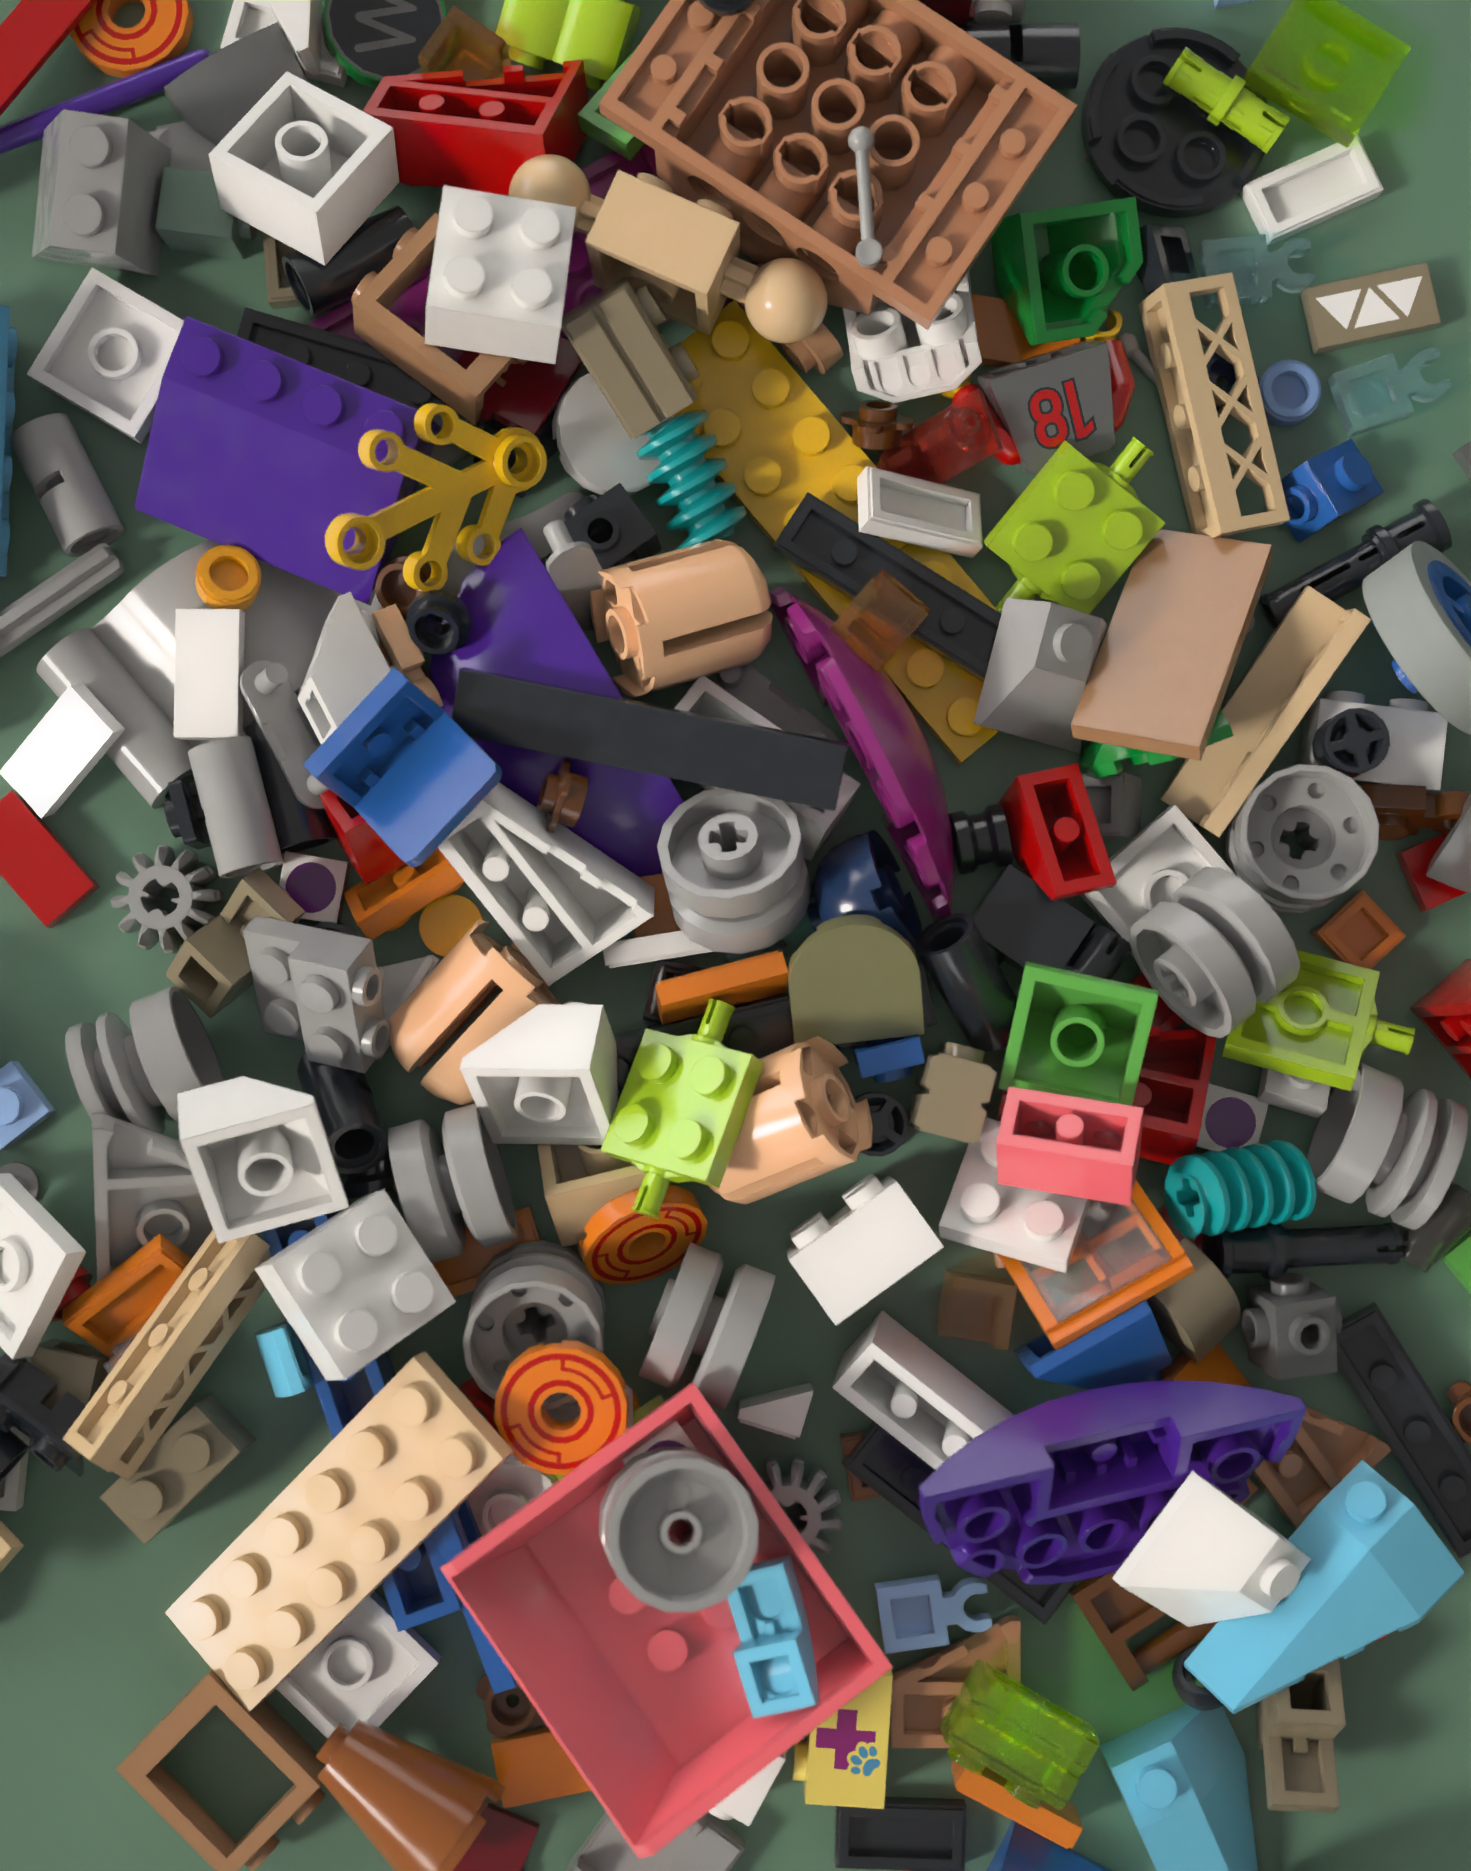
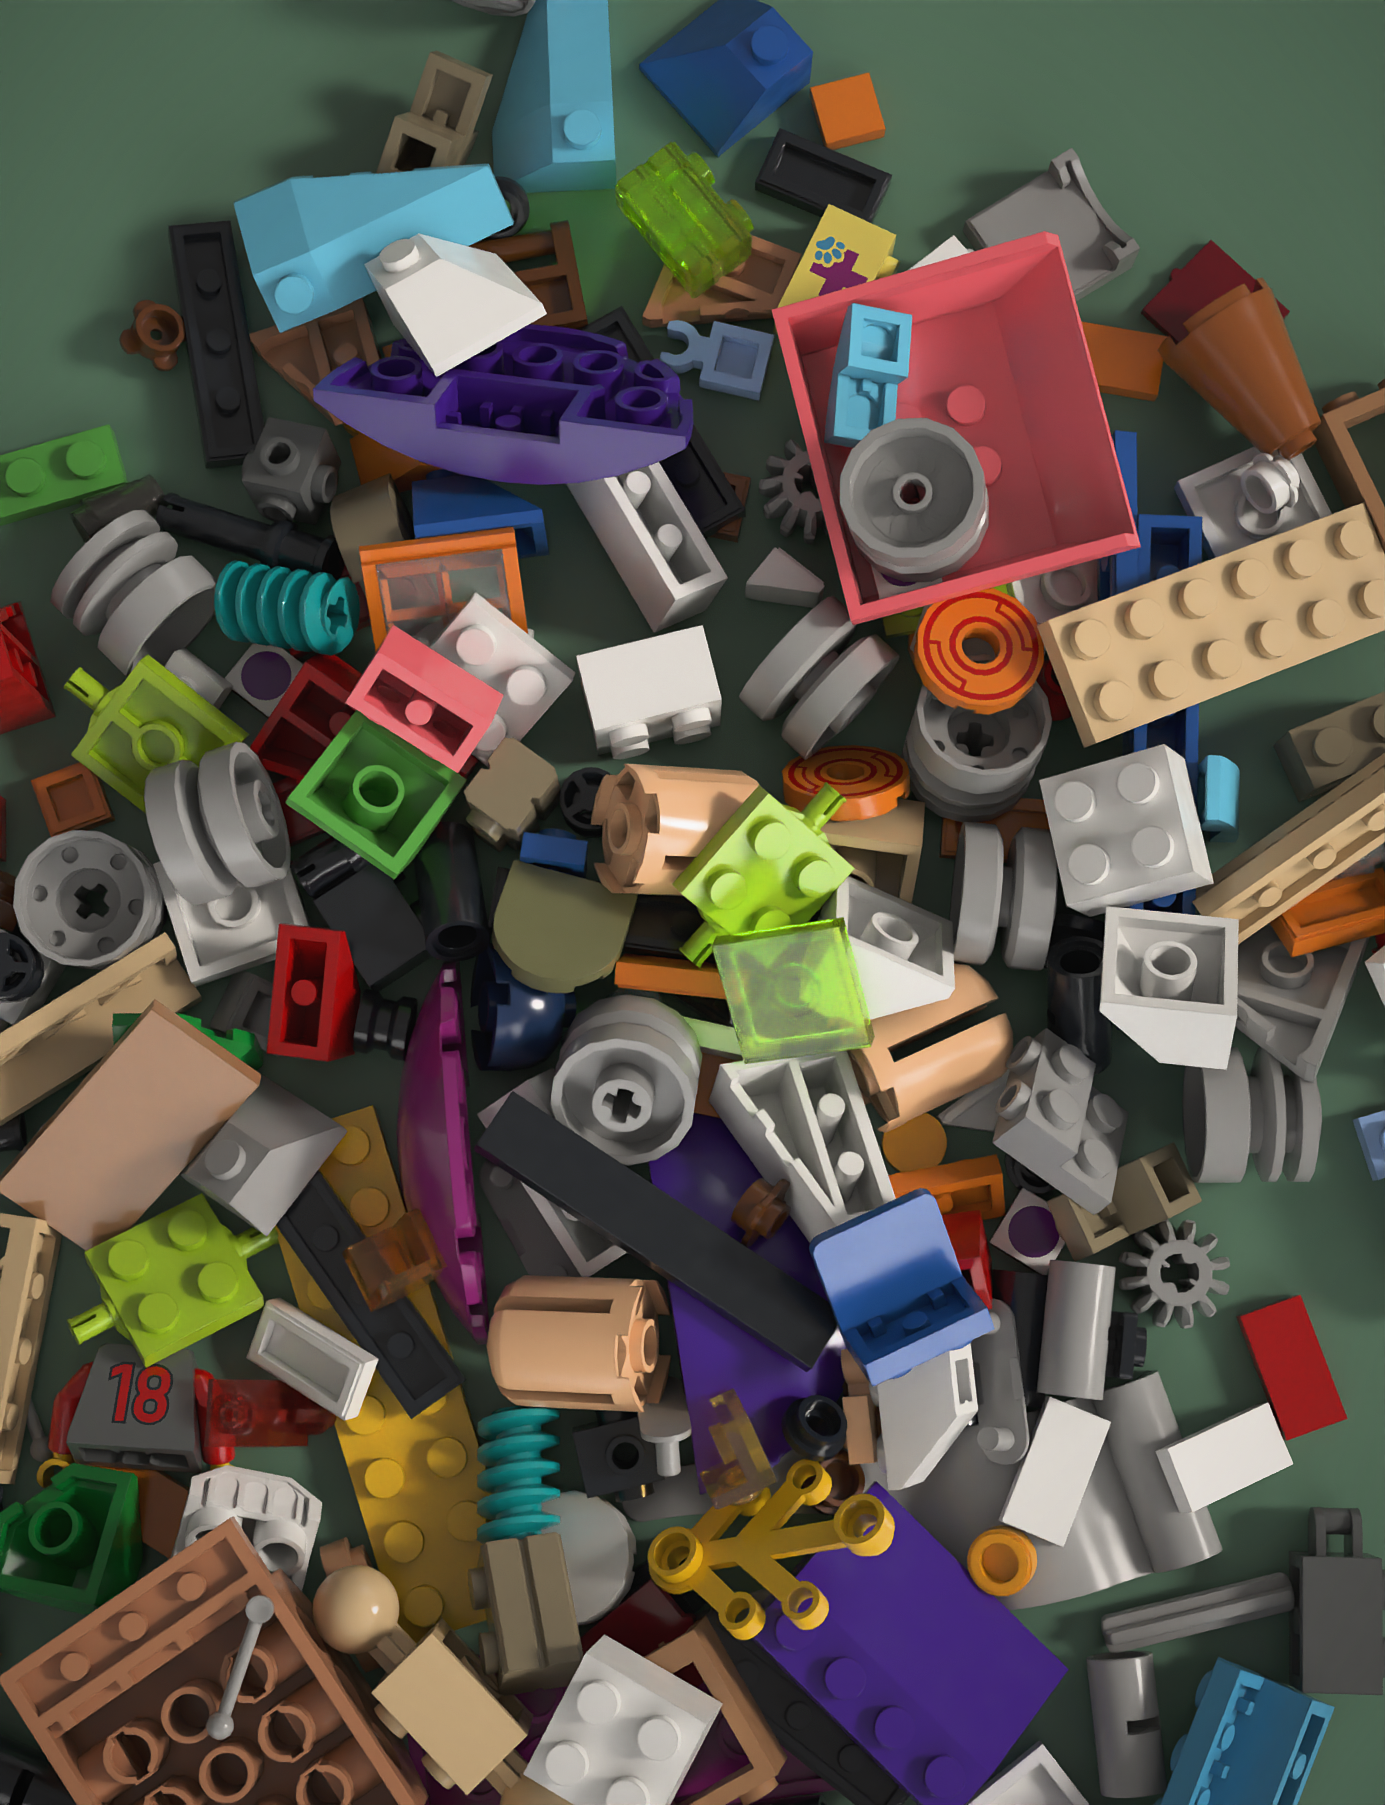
camera: 160 degrees left, 5 degrees down
reddish brown plate [476,1674,545,1738] -> none
reddish brown plate [841,400,915,450] -> none
clear orange panel [936,1269,1017,1350] -> none
orange tile [951,1748,1083,1849] -> none
none -> clear yellow bracket [700,1388,777,1509]
none -> clear neon green tile [711,917,875,1064]
none -> white plate [1241,453,1300,514]

